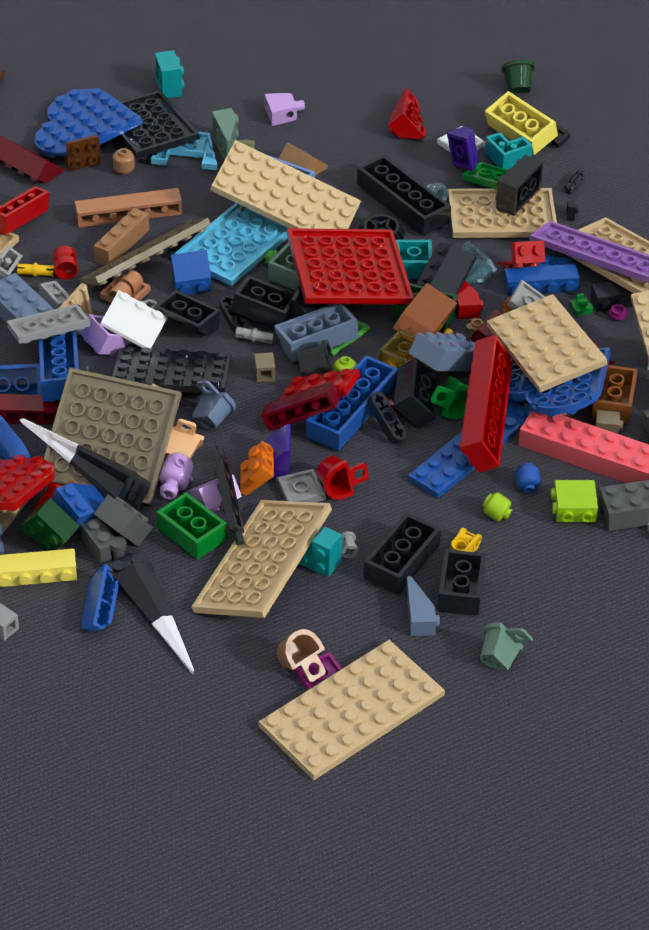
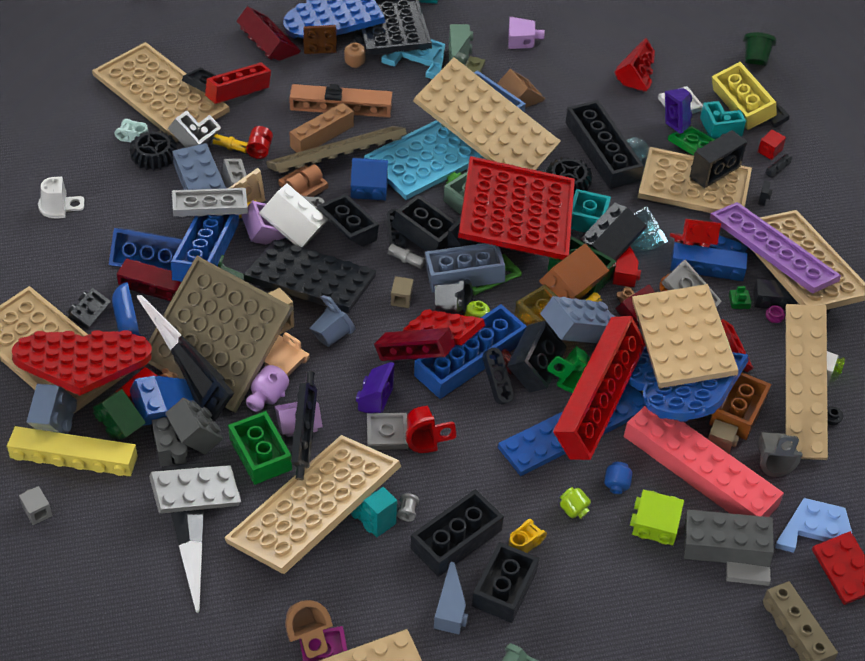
camera: 15 degrees right, 5 degrees up
blue brick [81,564,118,632] -> none
orange plate [240,441,274,496] -> none
none -> light grey plate [149,465,241,514]
none -> black plate [325,84,343,101]
none -> red brick [758,130,786,160]

